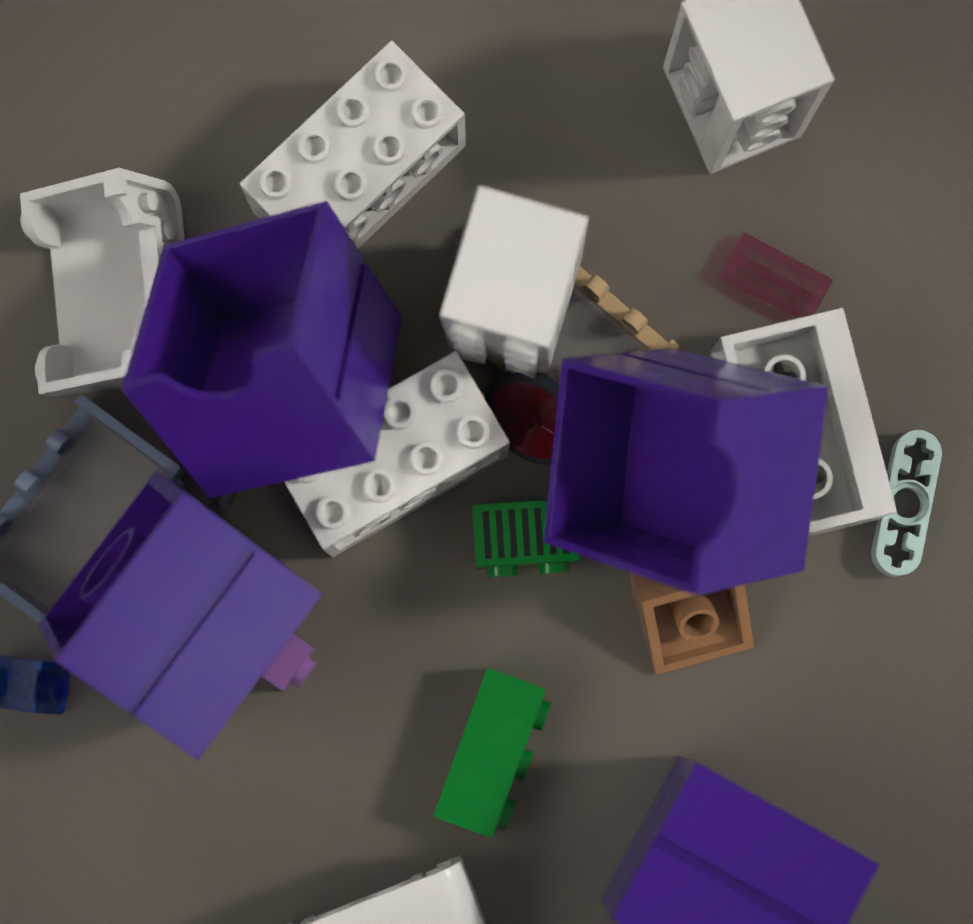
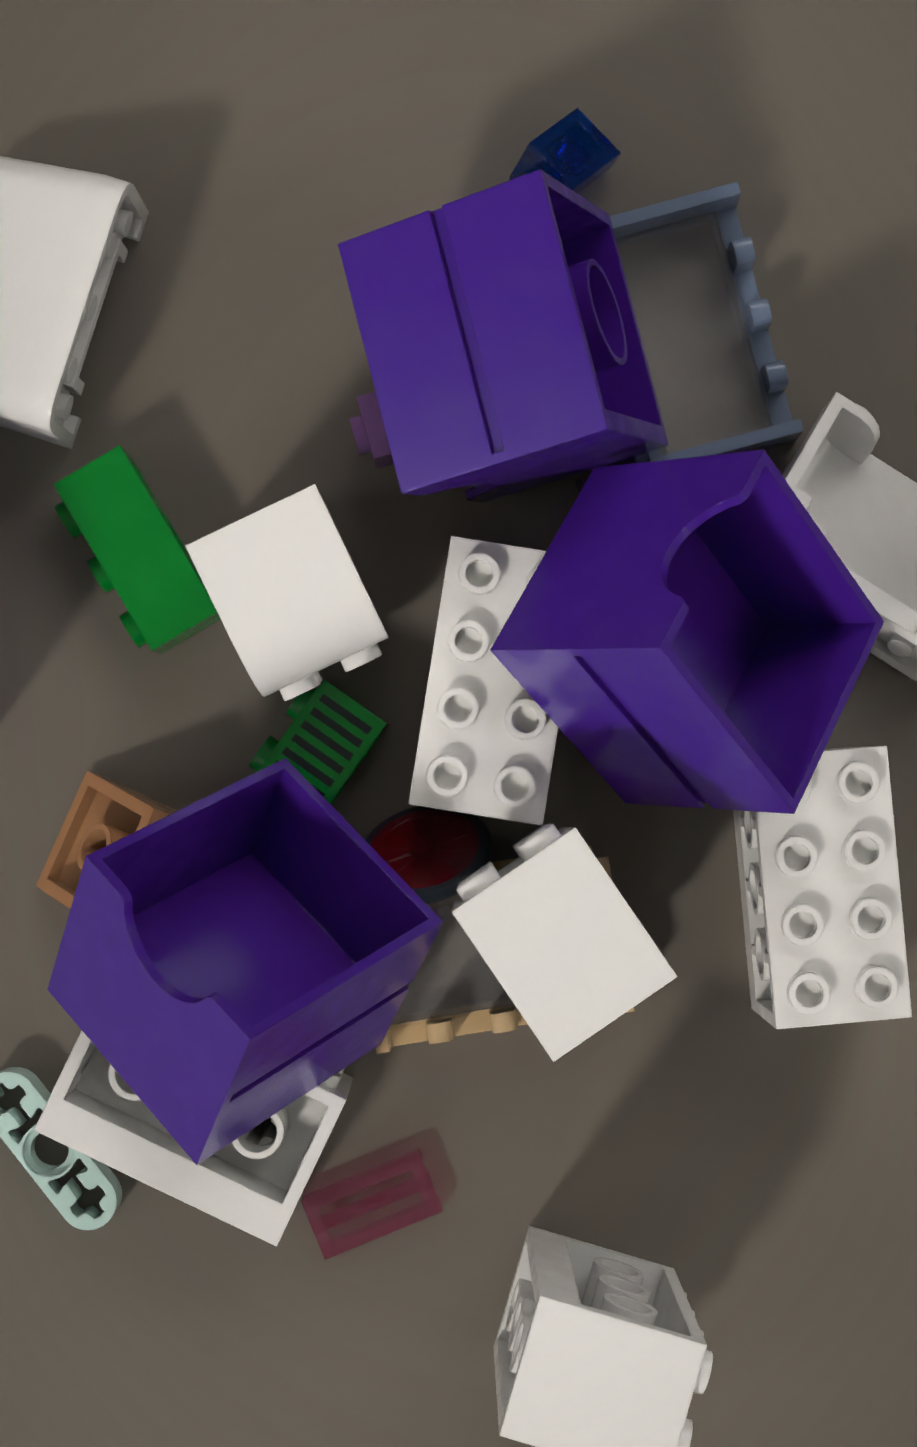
camera: 125 degrees right, 5 degrees up
none -> white brick [185,484,389,701]

